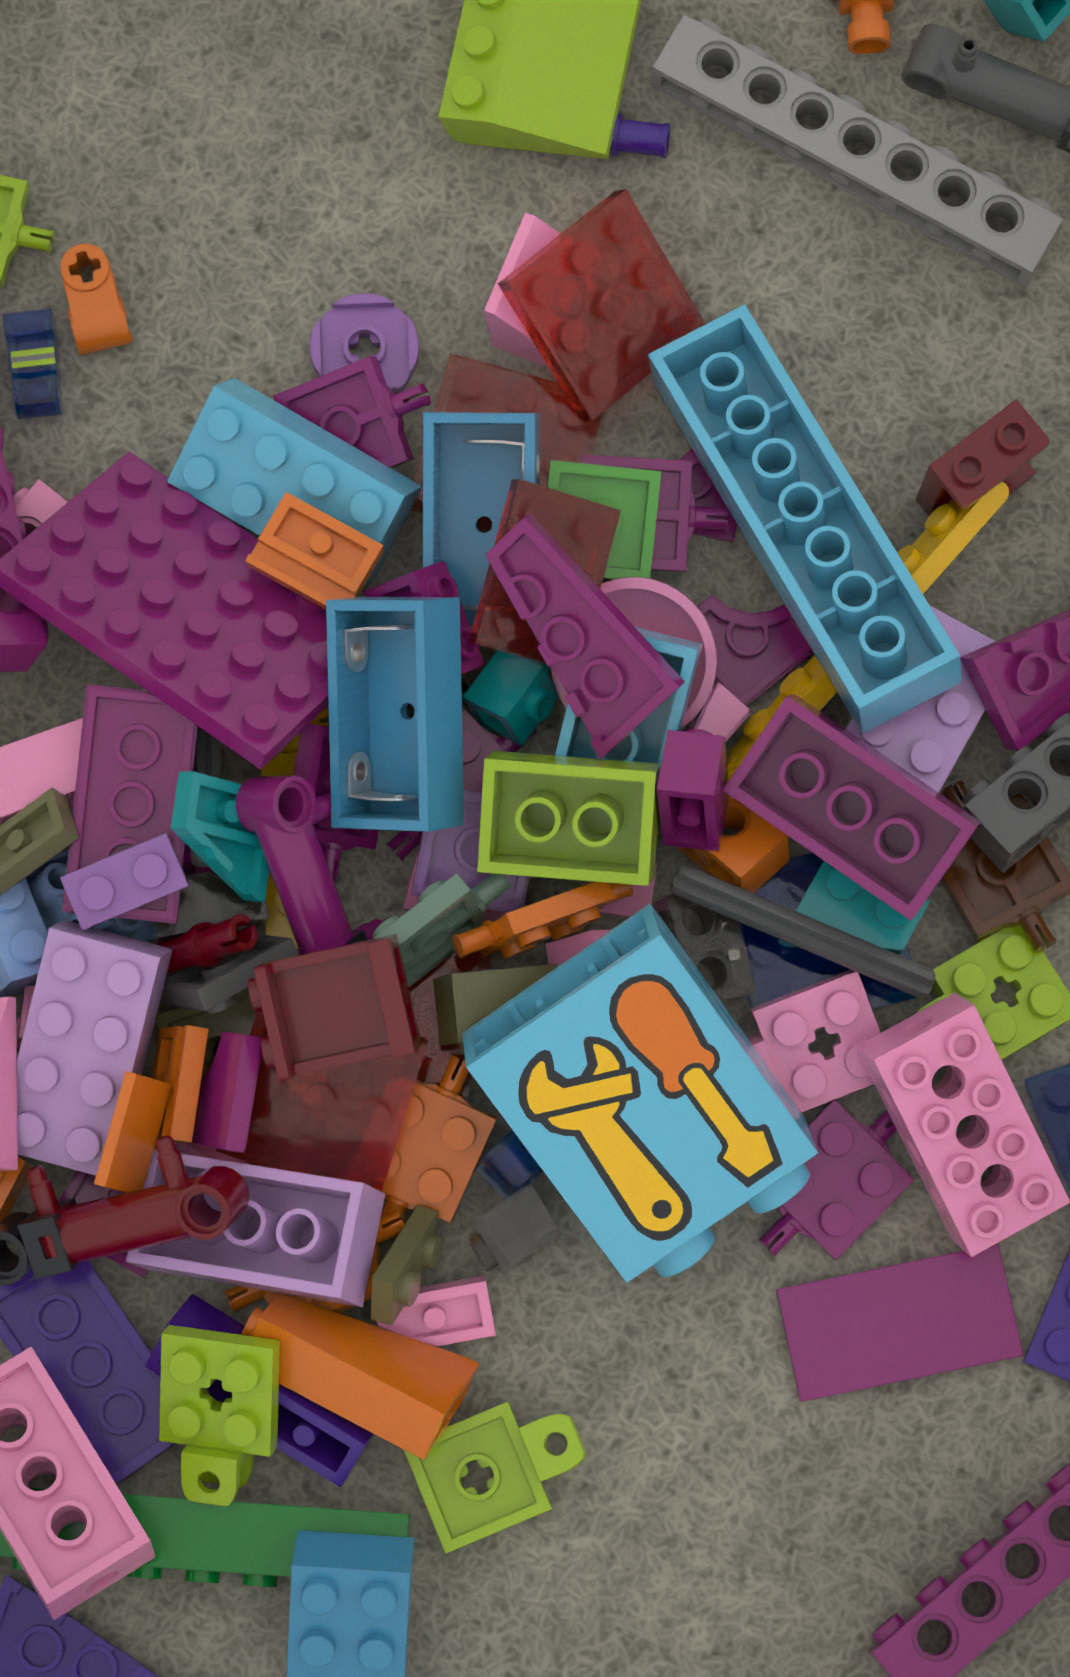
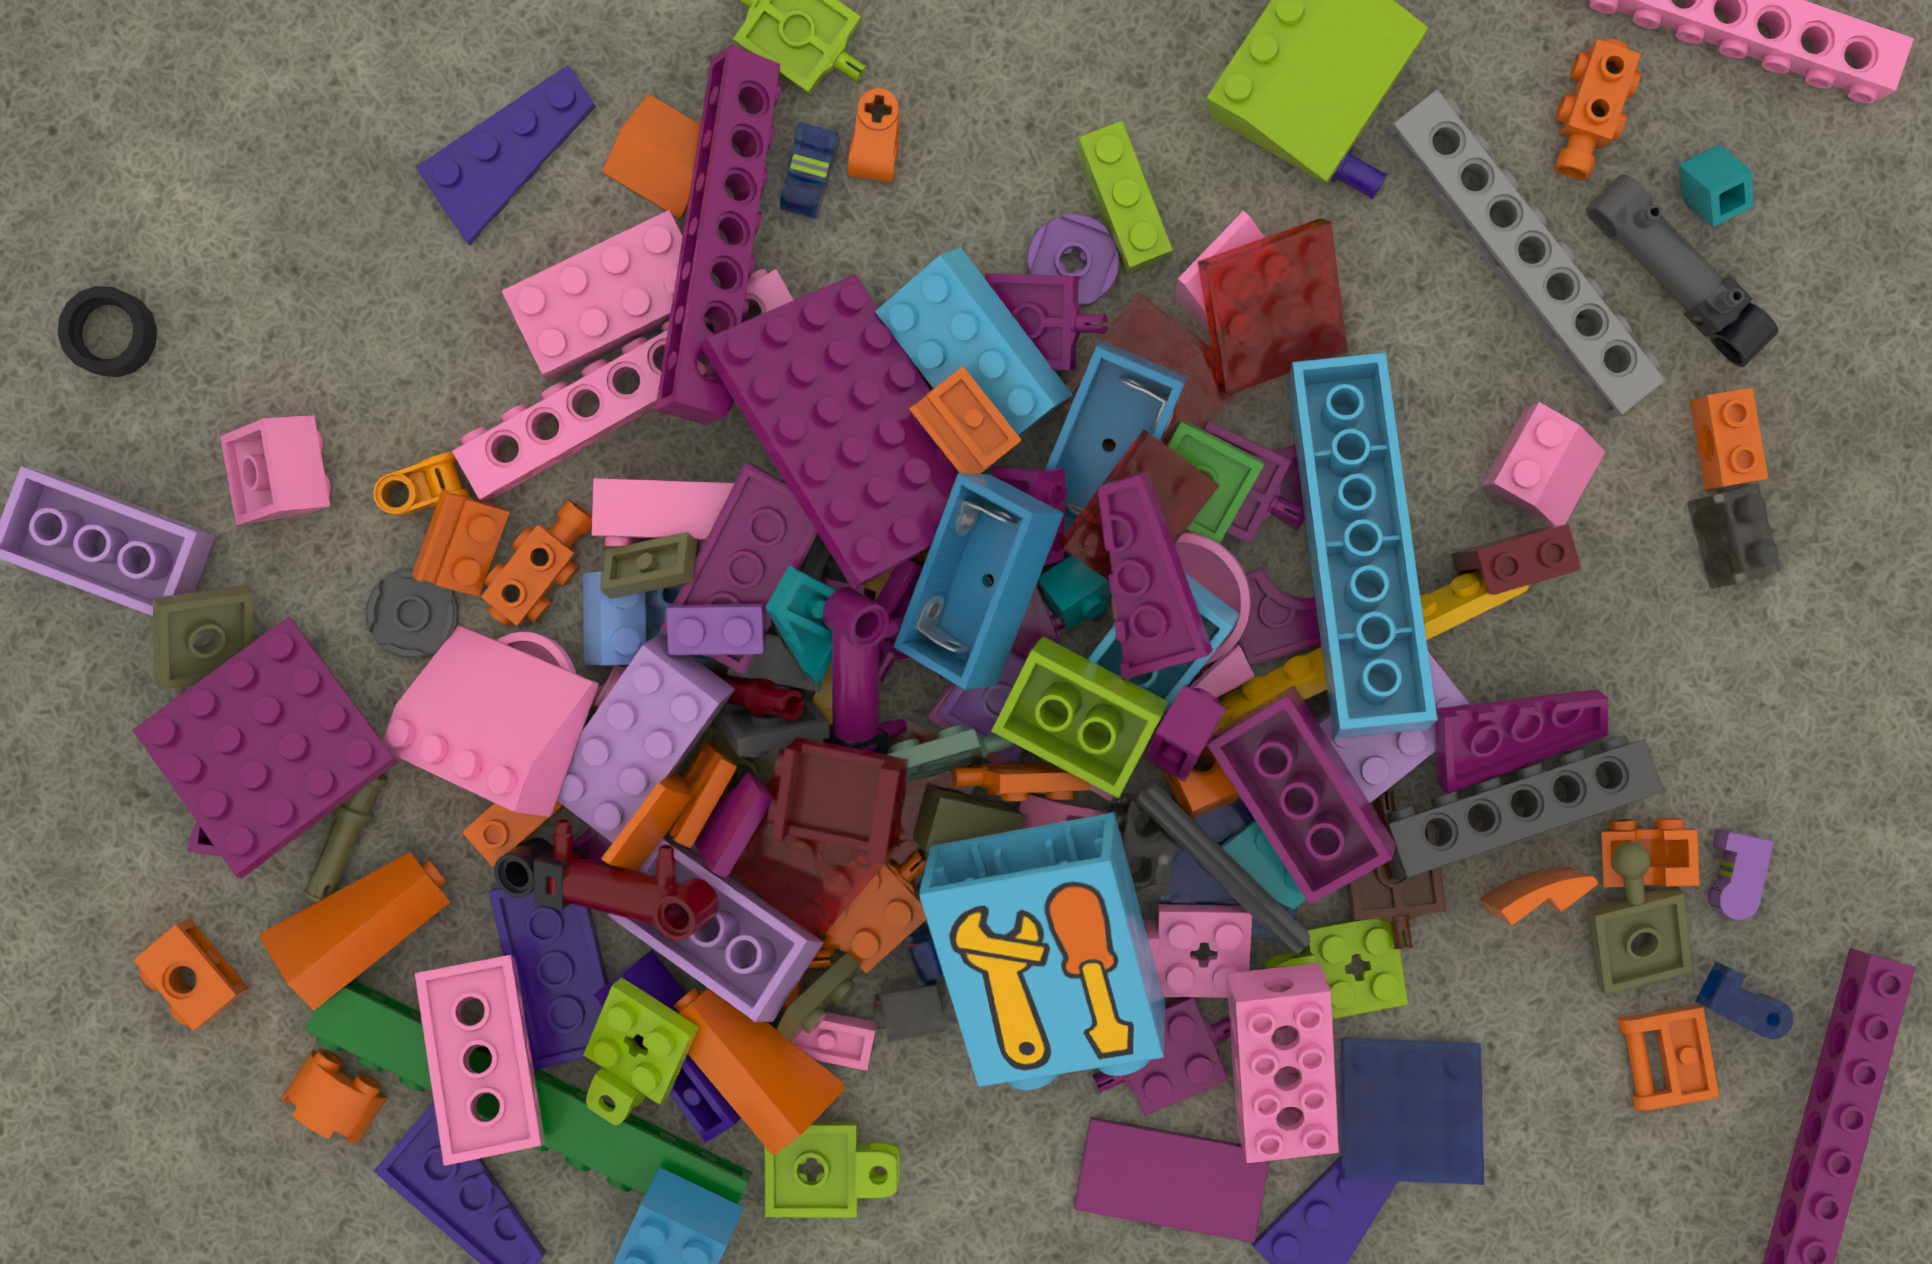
camera: 20 degrees right, 10 degrees up
none -> lime brick [1076,121,1173,276]
none -> bright pink slope [1481,402,1606,526]

